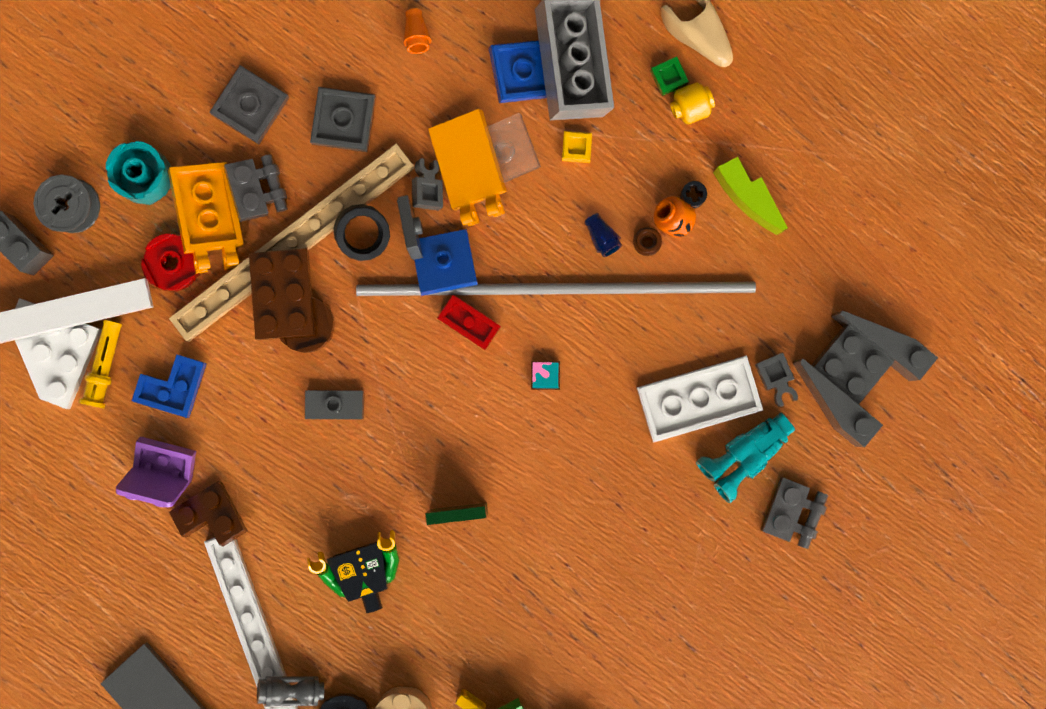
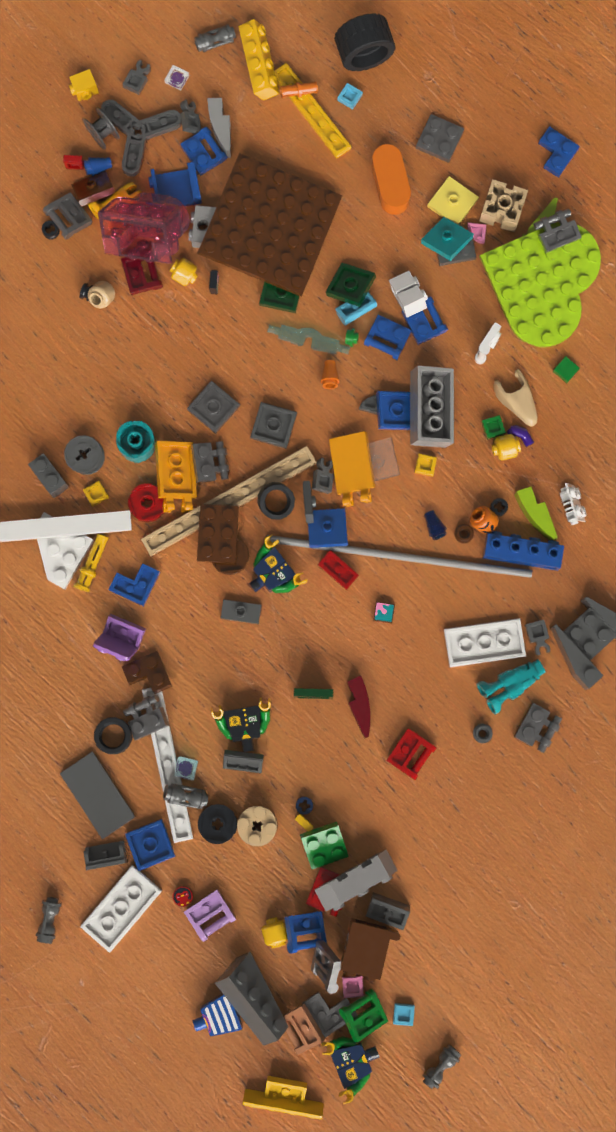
camera: 10 degrees right, 5 degrees down
none -> yellow tile [83,481,109,507]
none -> black tyre [94,717,132,754]
none -> flat silver plate [123,695,170,740]
none -> clear light blue tile [174,756,198,780]
none -> dark grey plate [223,750,264,773]
none -> torso [249,534,307,594]
none -> dark blue bush [296,797,313,815]
none -> dark red slope [347,675,371,739]
none -> dark grey tile [359,395,377,415]
none -> red plate [386,728,437,780]
none -> dark grey plate [473,724,493,743]
none -> blue brick [482,531,564,571]
none -> dark purple arm [507,425,534,447]
none -> white hinge [560,483,587,525]

